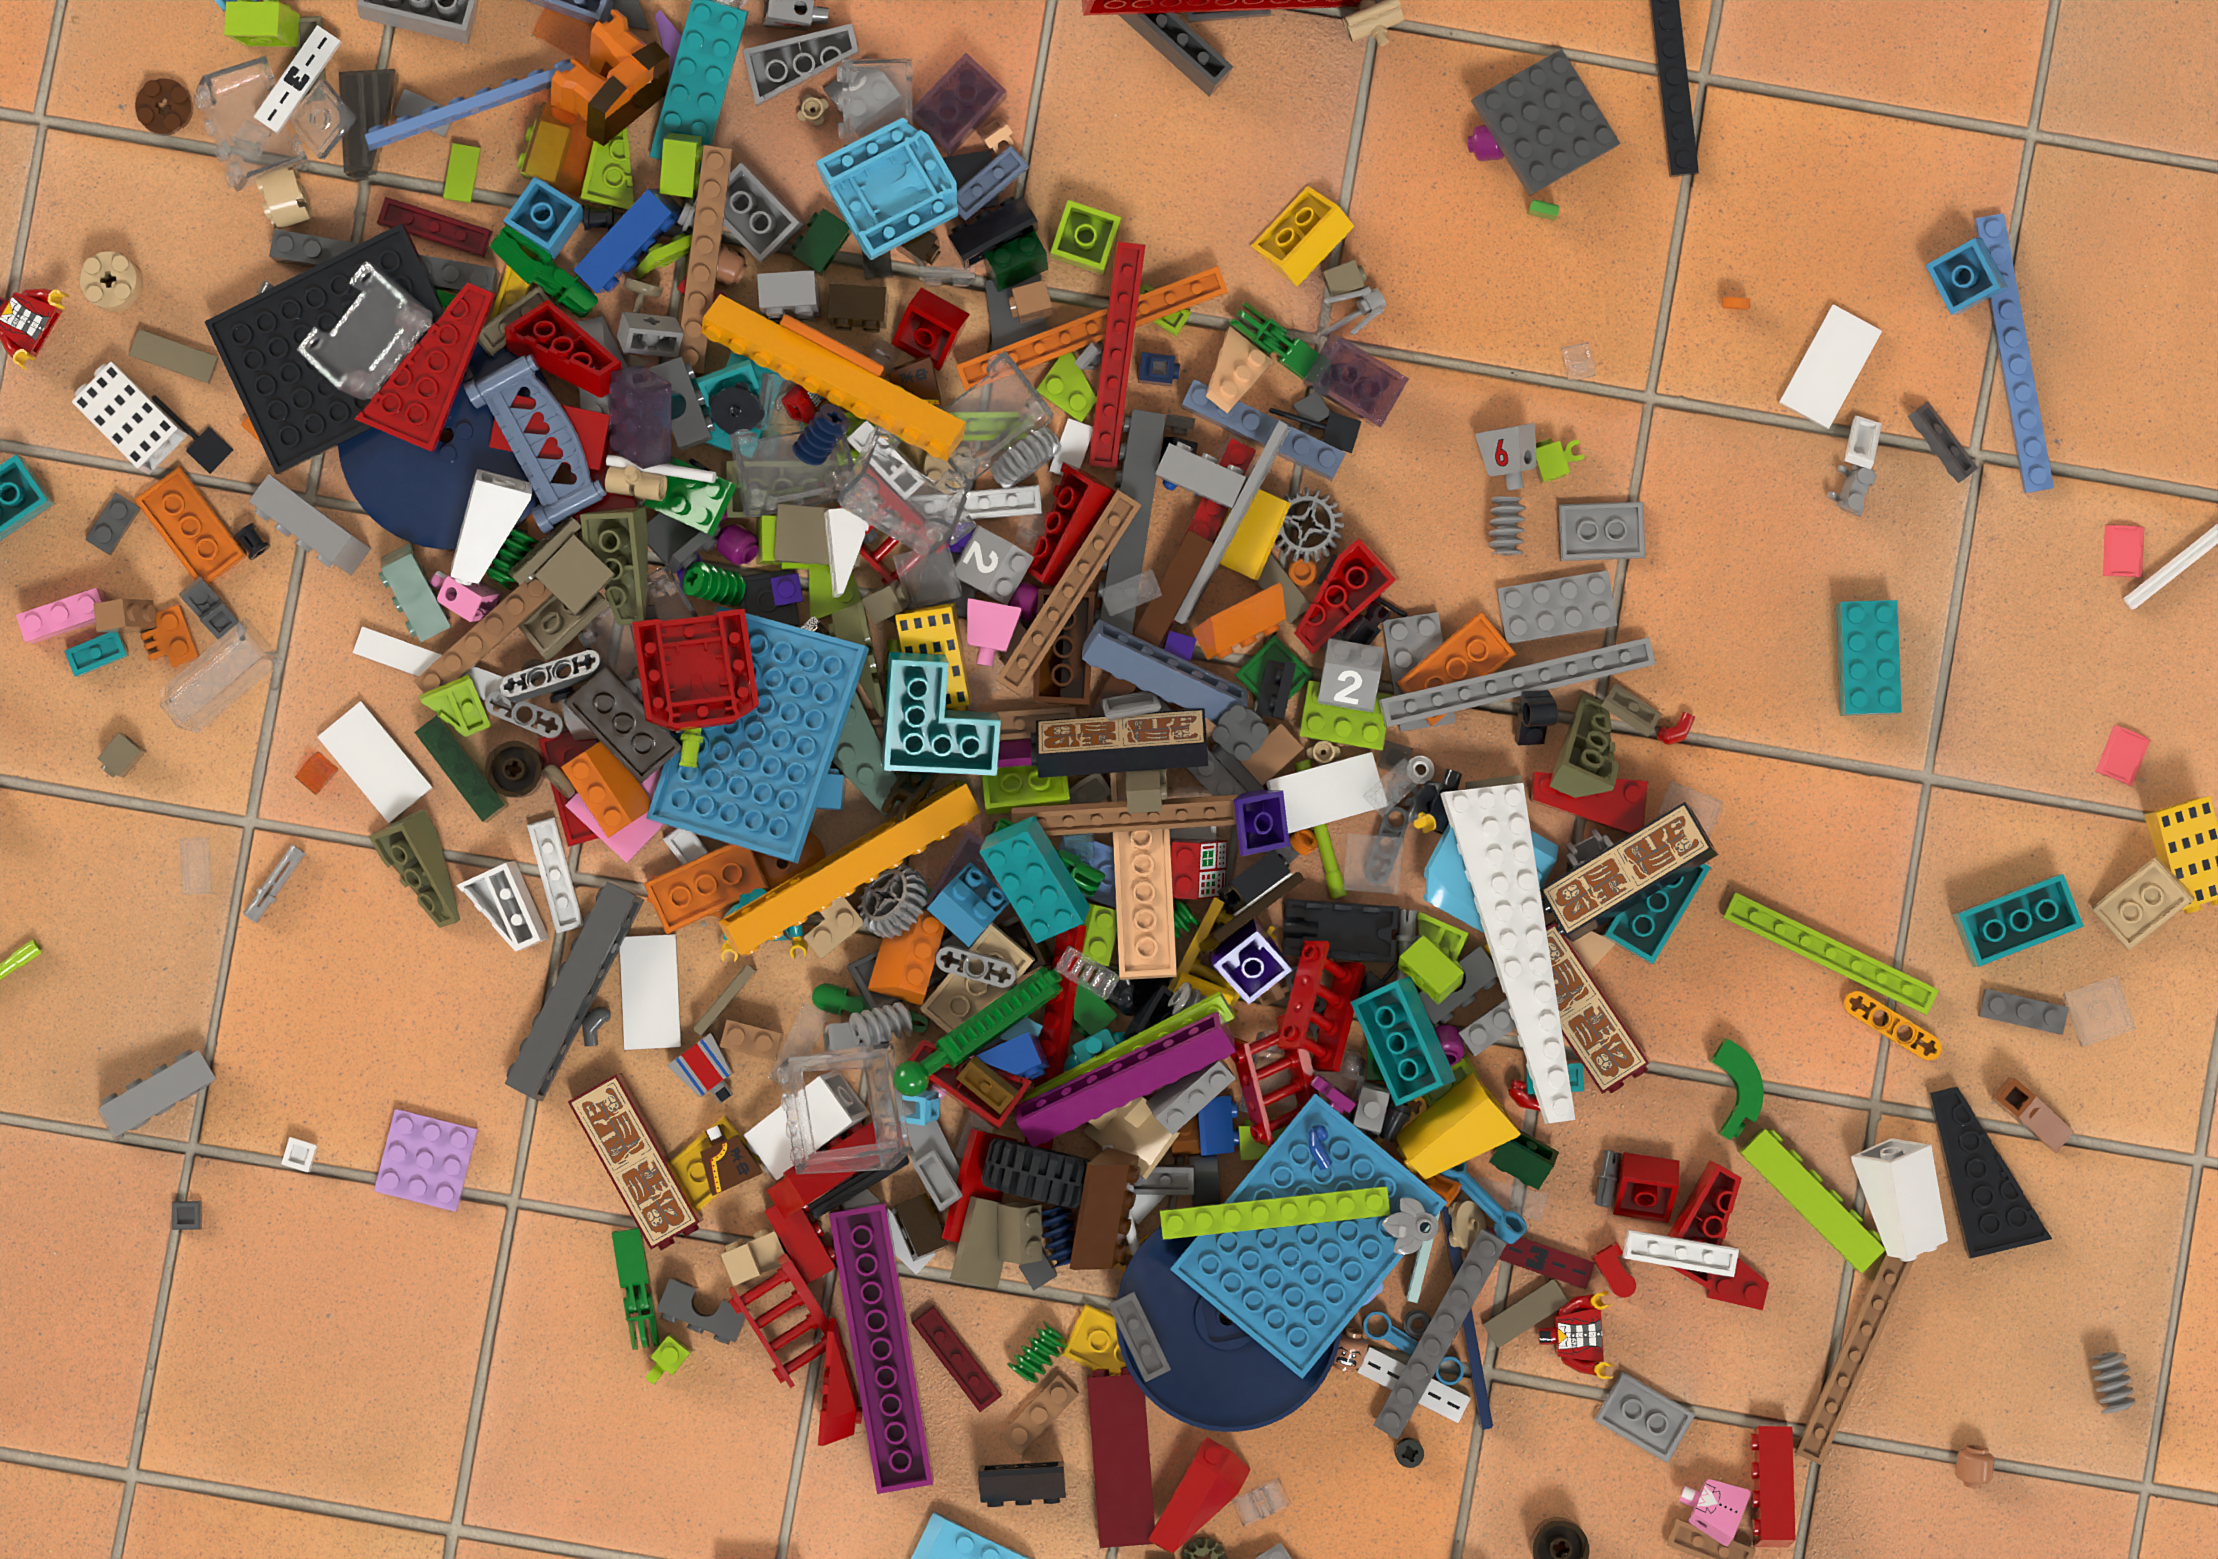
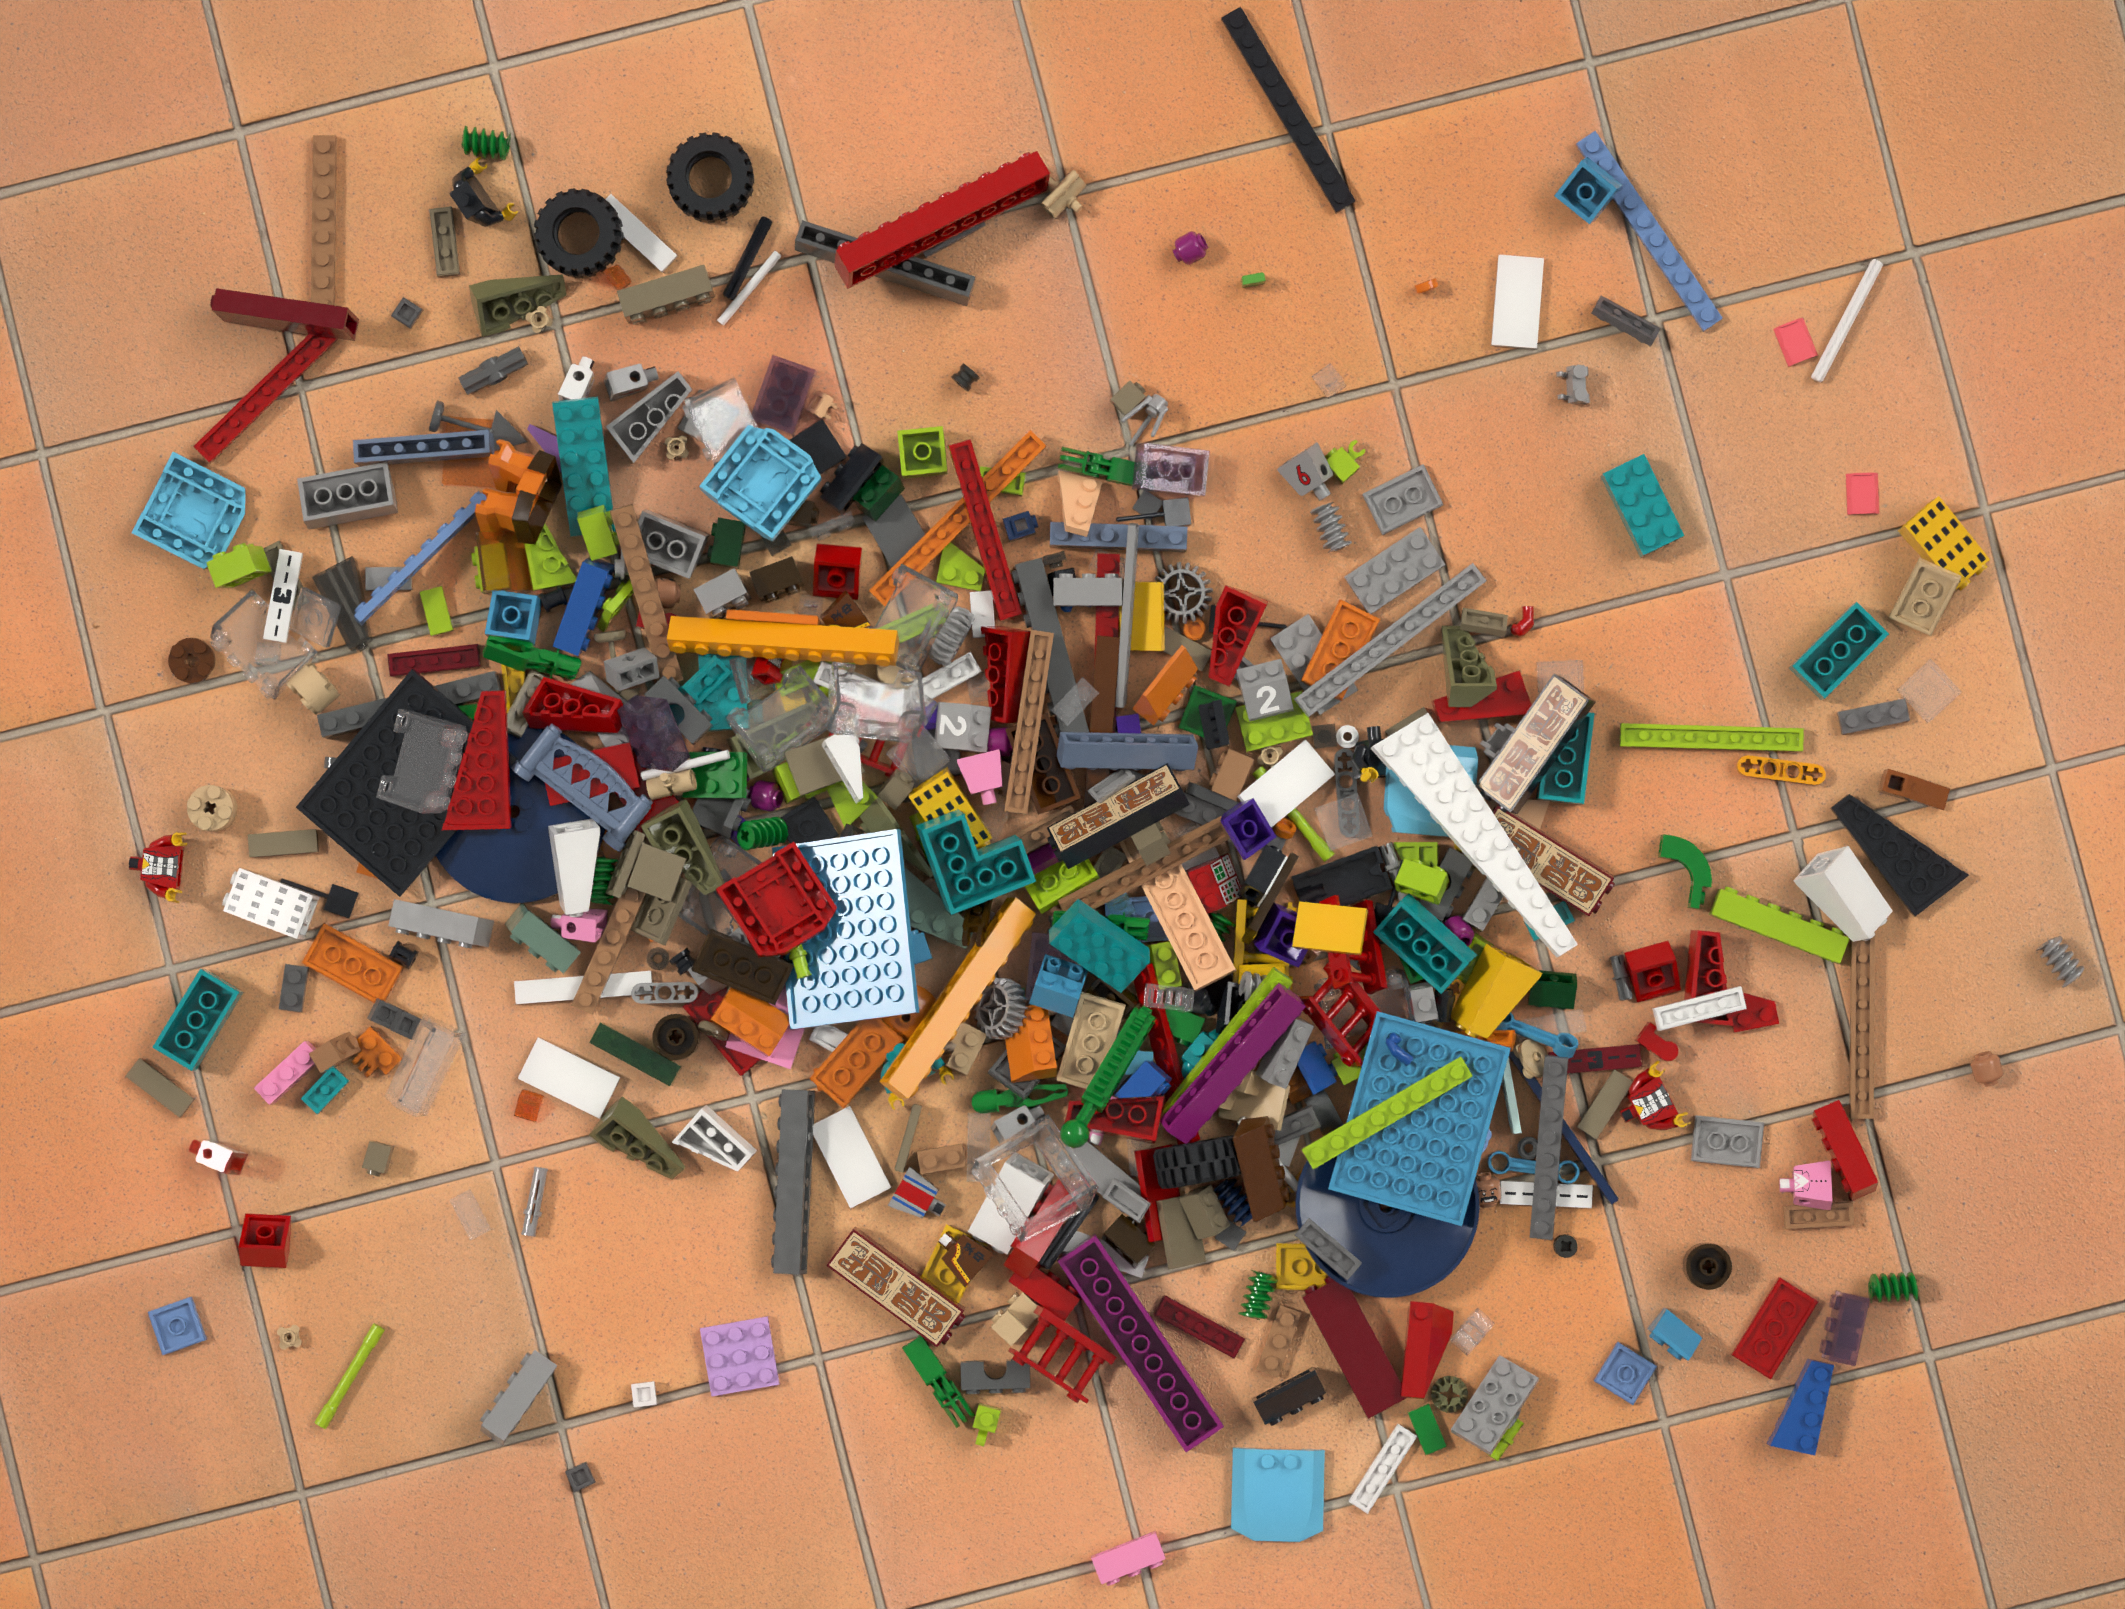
camera: 20 degrees left, 0 degrees up
lime wing [419,675,491,737] -> none
dark grey beam [500,650,606,703] -> none
white tile [527,817,583,933] -> none
dark grey arm [582,1007,611,1047] -> none
black piece [709,381,765,435] -> none
dark purple plate [770,573,804,607] -> none
dark blue piece [792,404,849,466] -> none
red wedge [818,1318,863,1446] -> none
light grey piece [849,1002,913,1046] -> none
medium azure window [900,1090,940,1126] -> none
light grey beam [936,945,1018,988] -> none
pearl gold plate [956,1055,1019,1114] -> none
sand blue tile [957,145,1029,222] -> none
medium nougat brick [1008,280,1053,324] -> none
light grey tile [1074,342,1104,370] -> none
dark grey piece [1212,704,1269,761] -> none
yellow slope [1251,186,1354,287] -> none
magenta plate [1310,1074,1358,1113] -> none
black plate [1342,600,1391,645] -> none
clear plate [1363,758,1423,817] -> none
light grey plate [1382,1198,1439,1255] -> none
dark grey plate [1471,49,1621,196] -> none
red arm [1508,1080,1541,1112] -> none
black plate [1514,690,1558,746] -> none
white tile [1844,415,1882,469] -> none
none -> pearl dark grey wheel [951,363,980,392]
none -> yellow tile [1292,902,1368,955]

